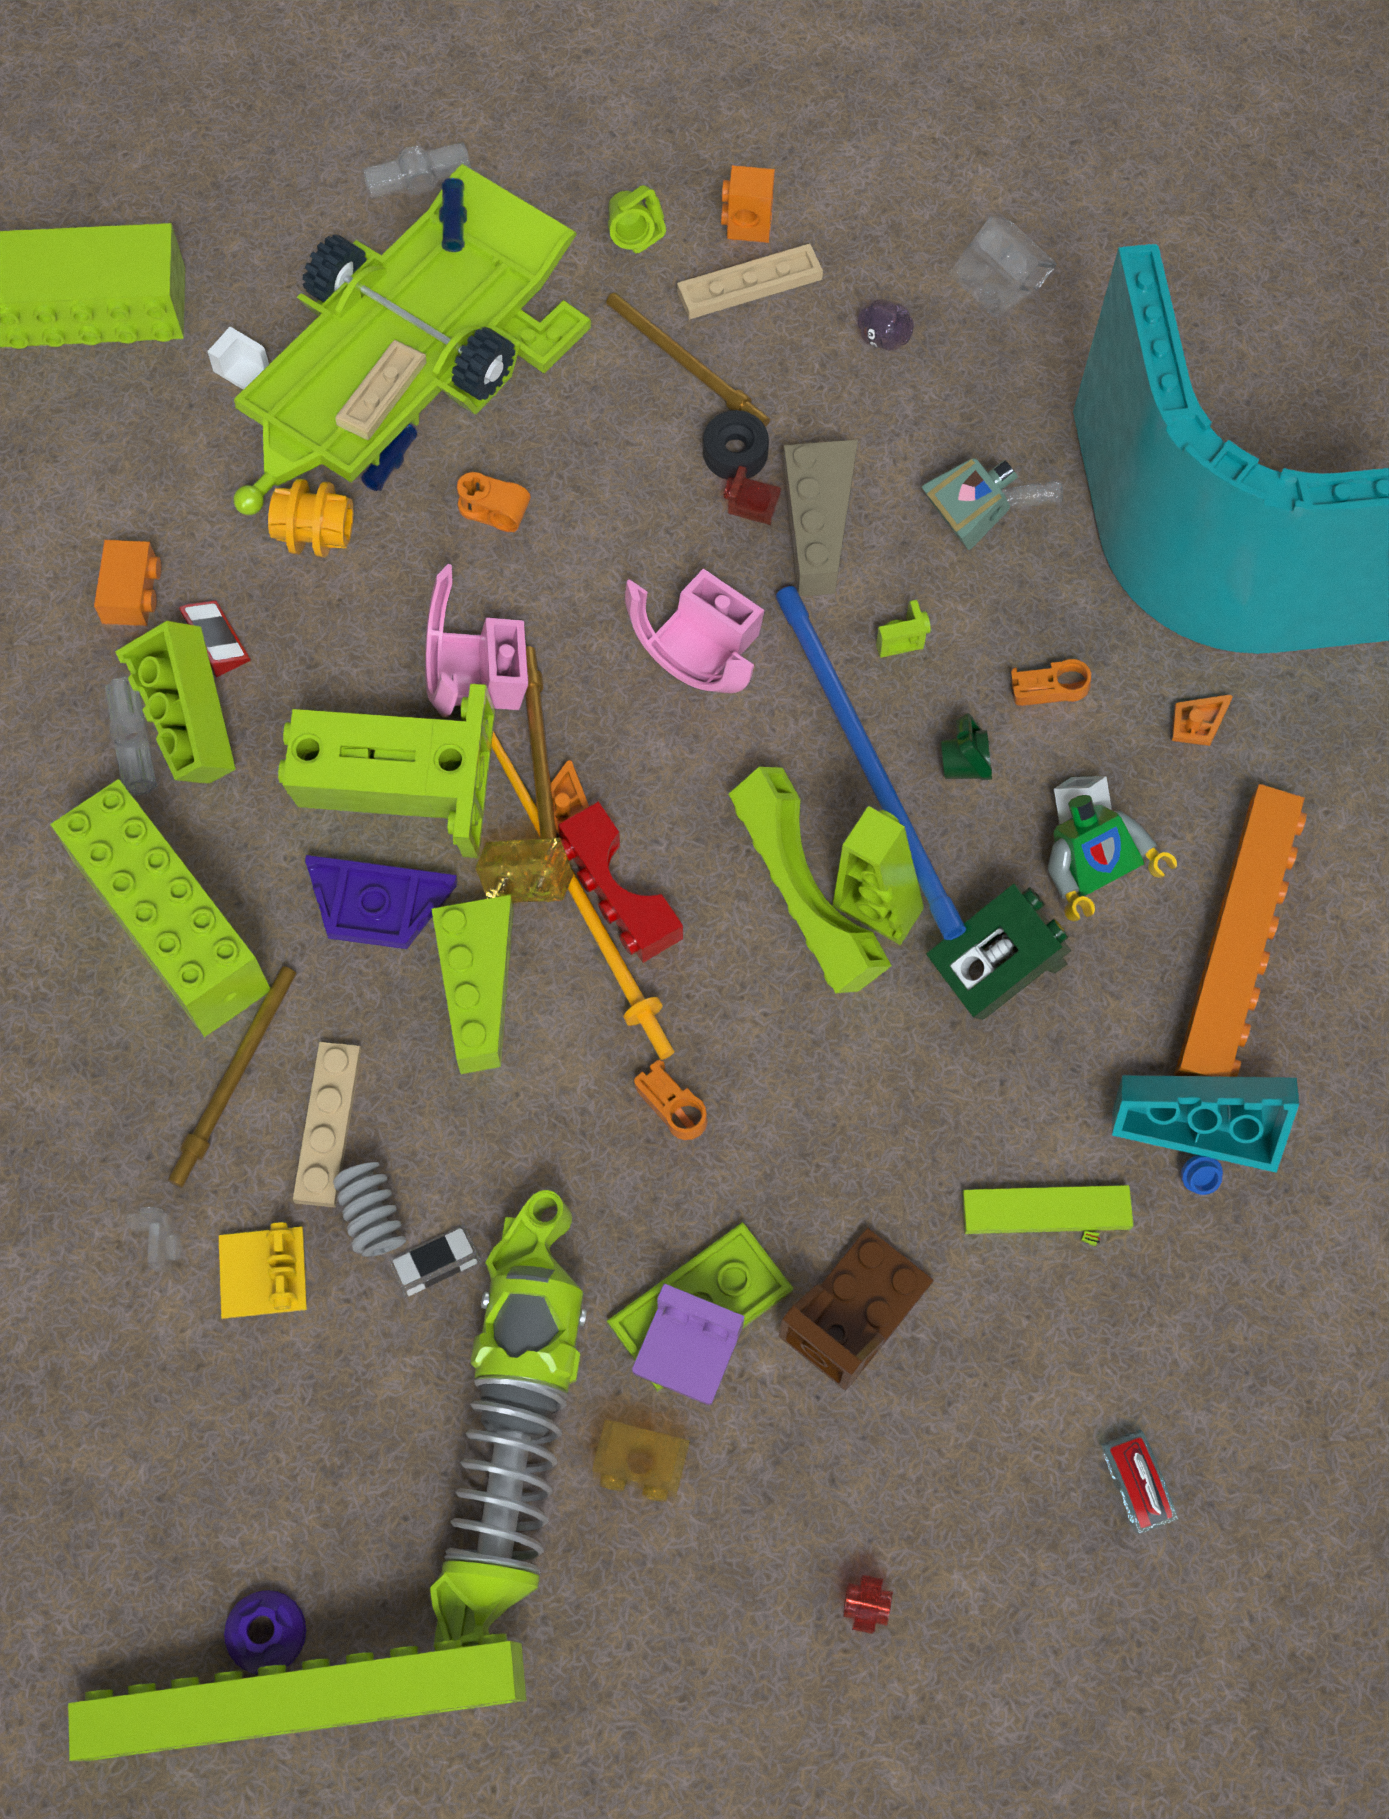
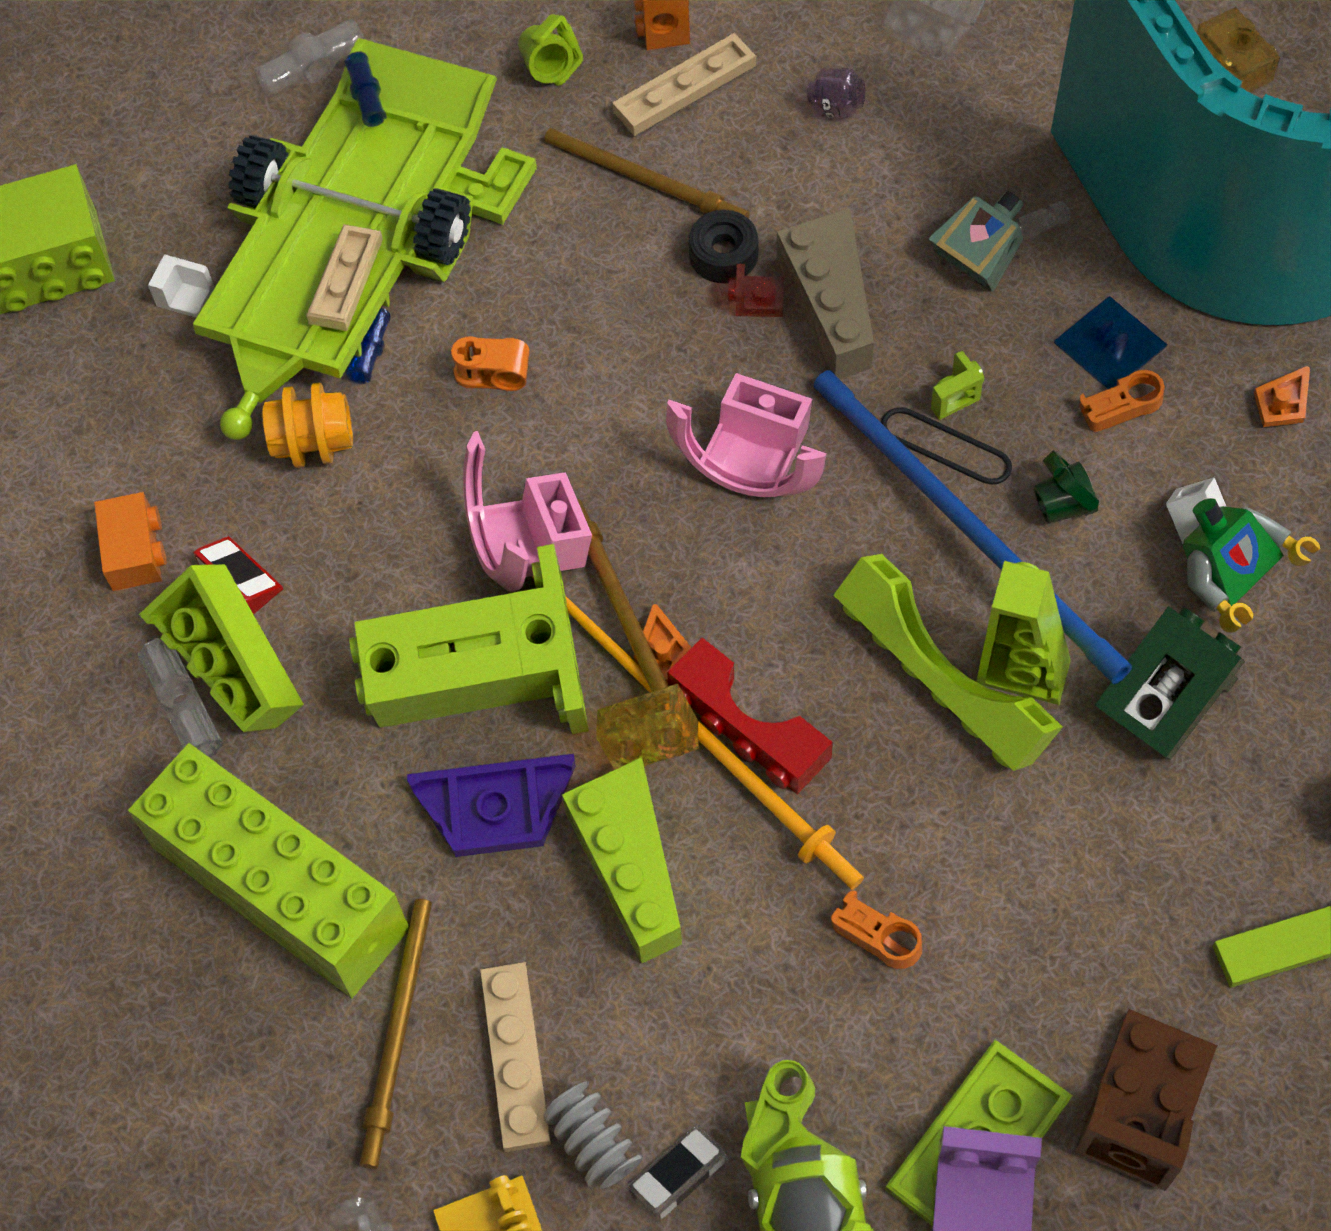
camera: 10 degrees left, 5 degrees down
none -> black piece [881,407,1012,485]
none -> clear blue piece [1054,296,1168,389]
none -> clear yellow brick [1197,7,1280,92]

